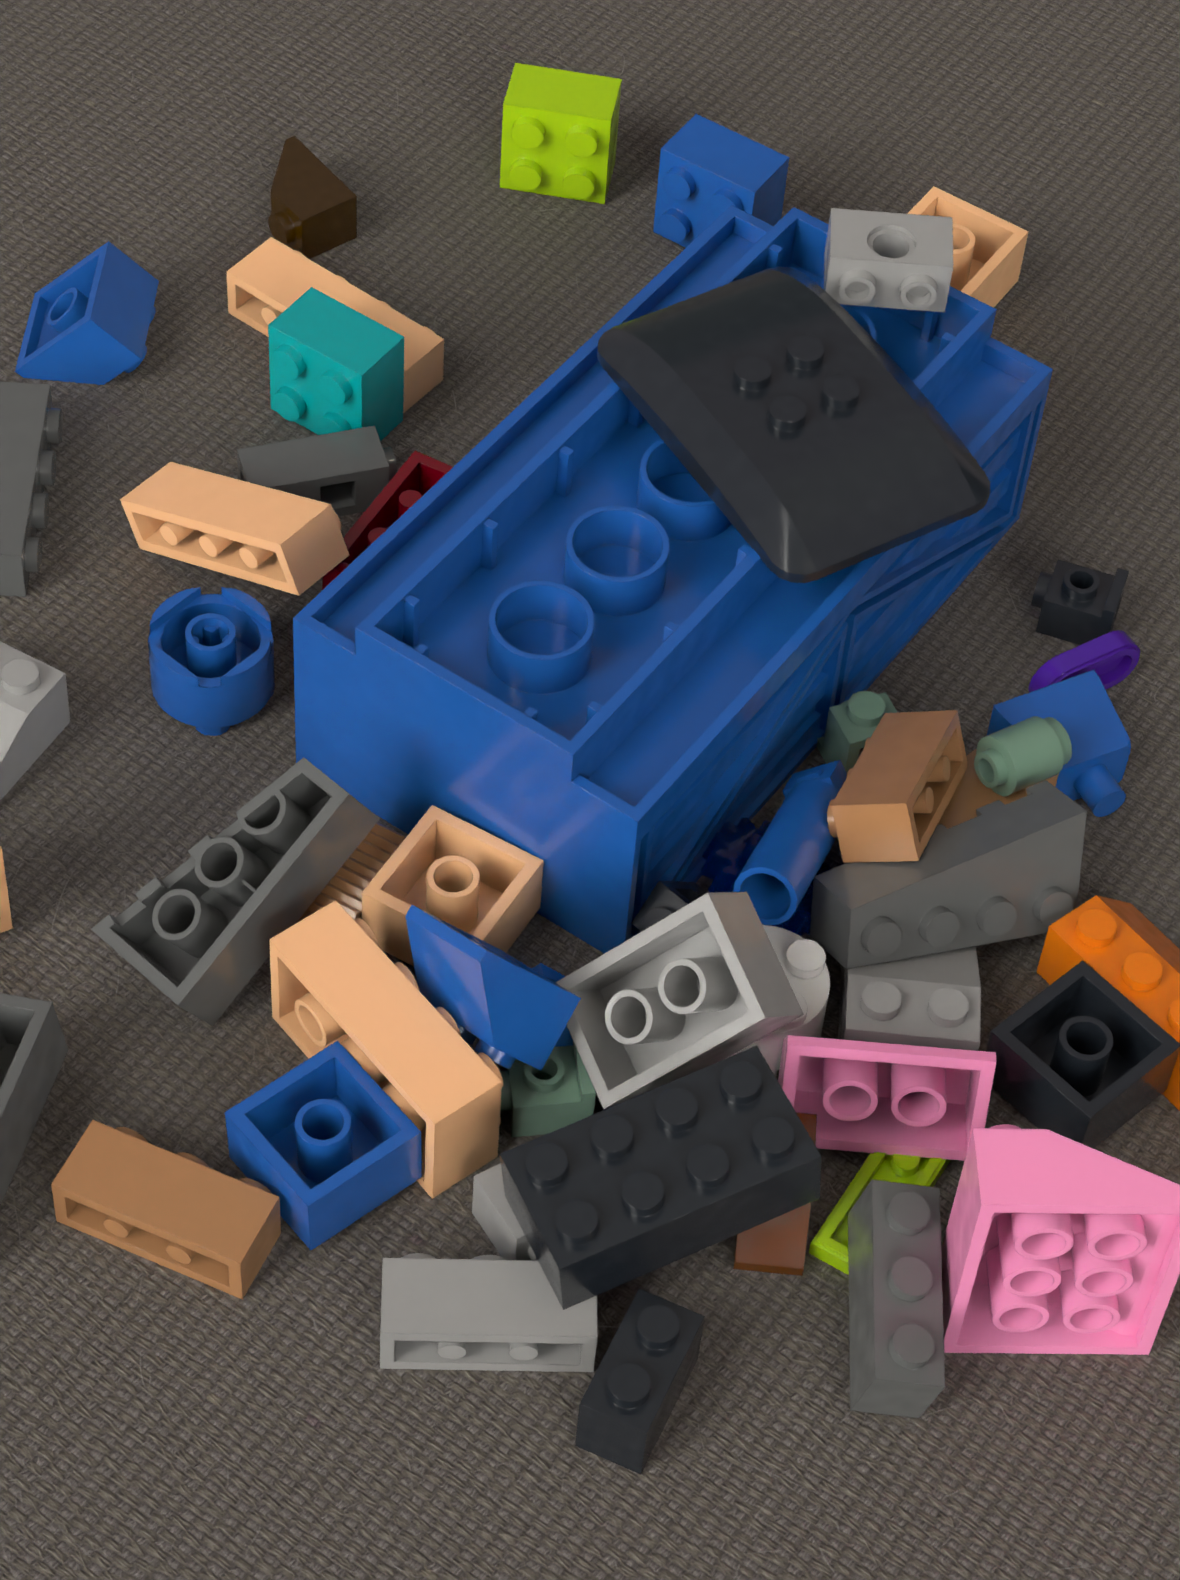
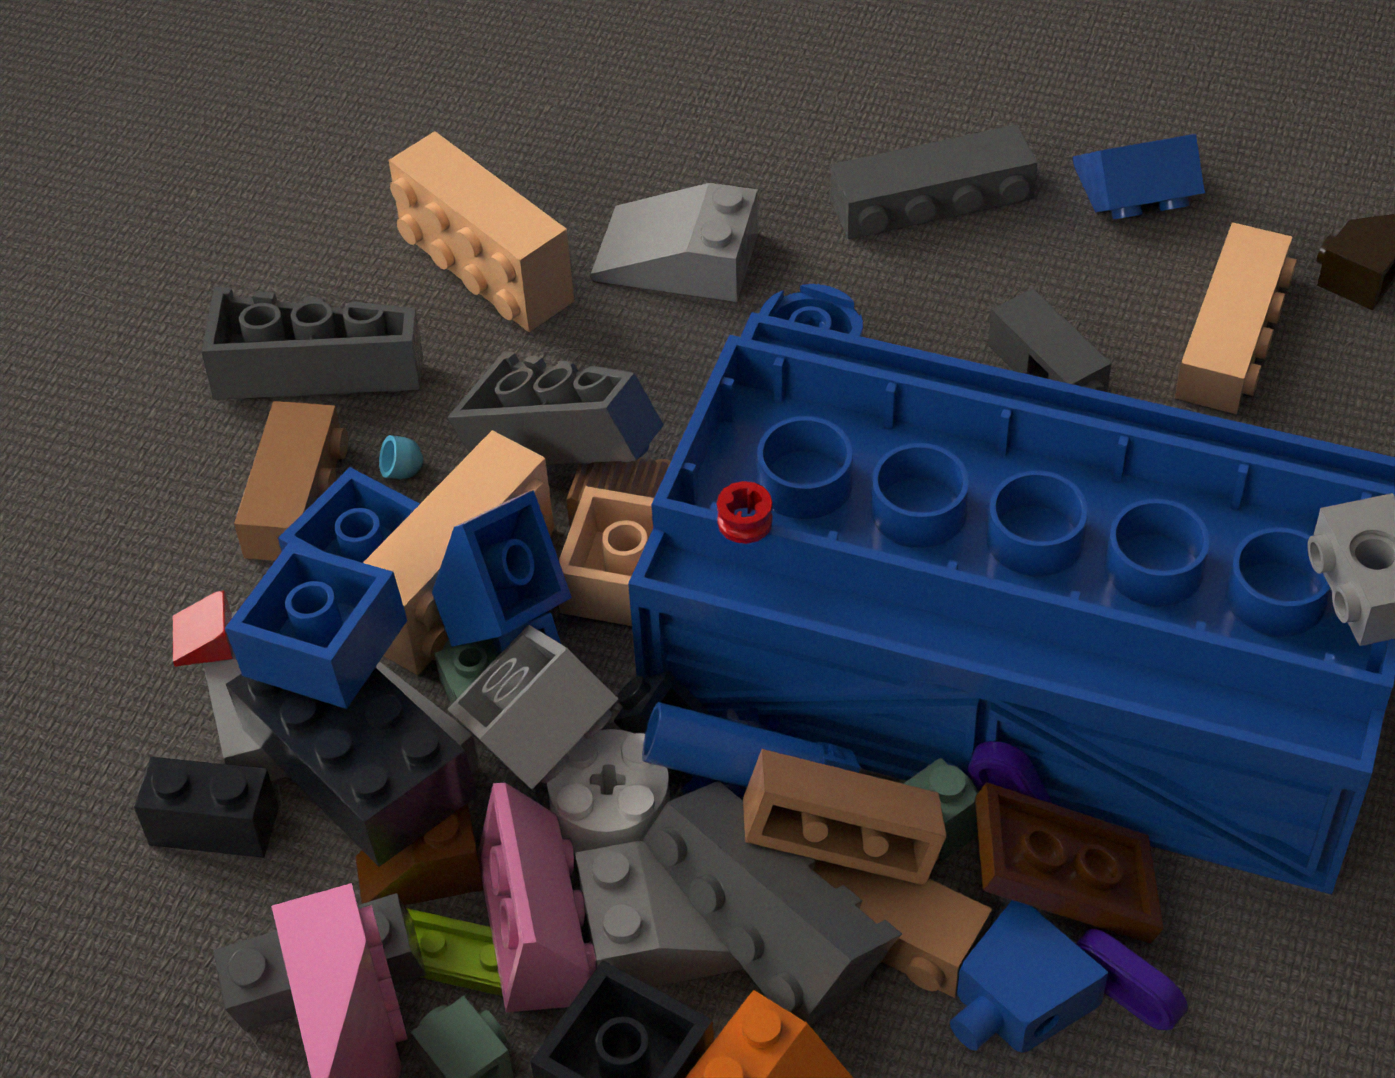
camera: 80 degrees right, 0 degrees up
light nougat brick [120,462,349,596] -> none
teal brick [268,287,404,441] -> none
black wedge [597,266,990,583] -> none
sand green brick [974,716,1072,796] -> none
black brick [1031,559,1129,645] -> none
none -> slope [173,590,233,667]
none -> blue brick [225,542,408,709]
none -> medium azure hinge [379,435,423,479]
none -> red bush [716,481,773,544]
none -> dark purple tile [968,741,1052,803]
none -> reddish brown plate [975,782,1164,944]

